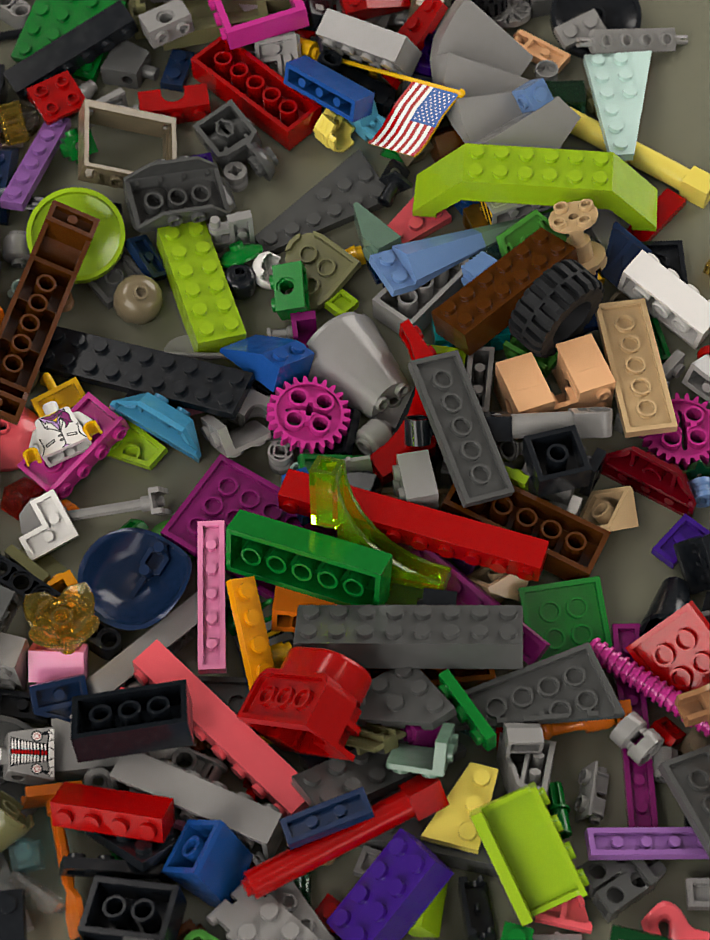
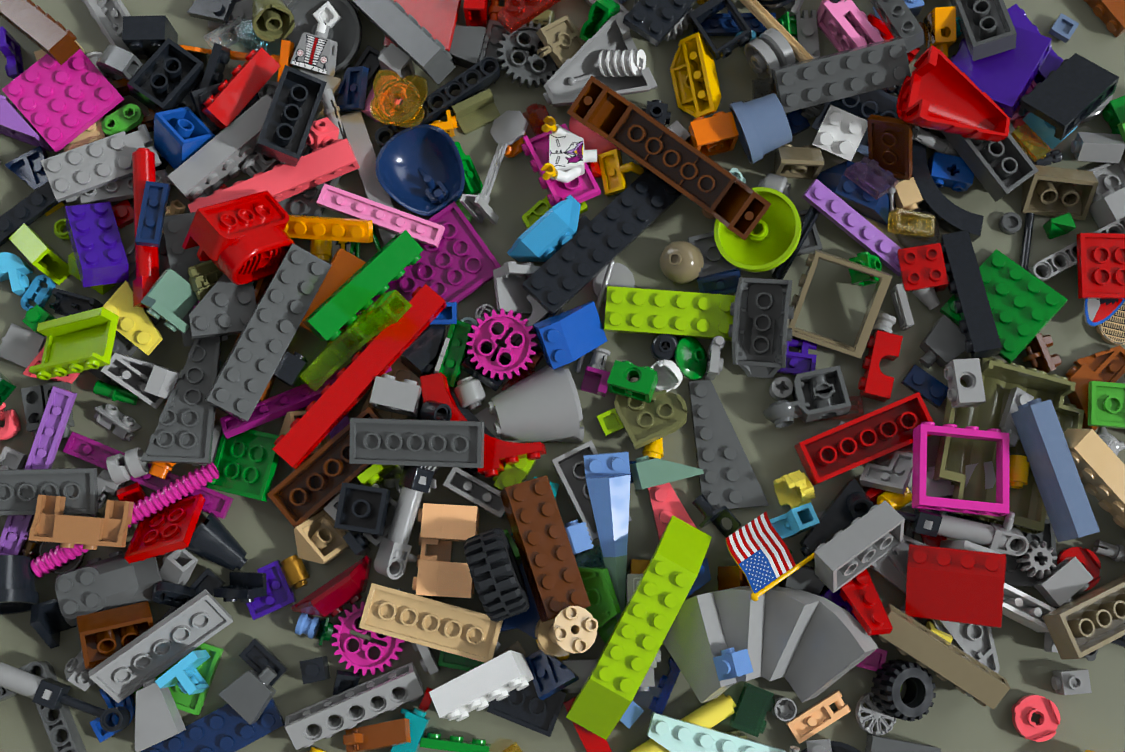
camera: 110 degrees right, 20 degrees up
white plate [19,489,79,561] -> none
blue brick [284,55,375,123] -> none
green plate [437,669,497,752] -> none
none -> pearl gold brick [280,554,310,590]

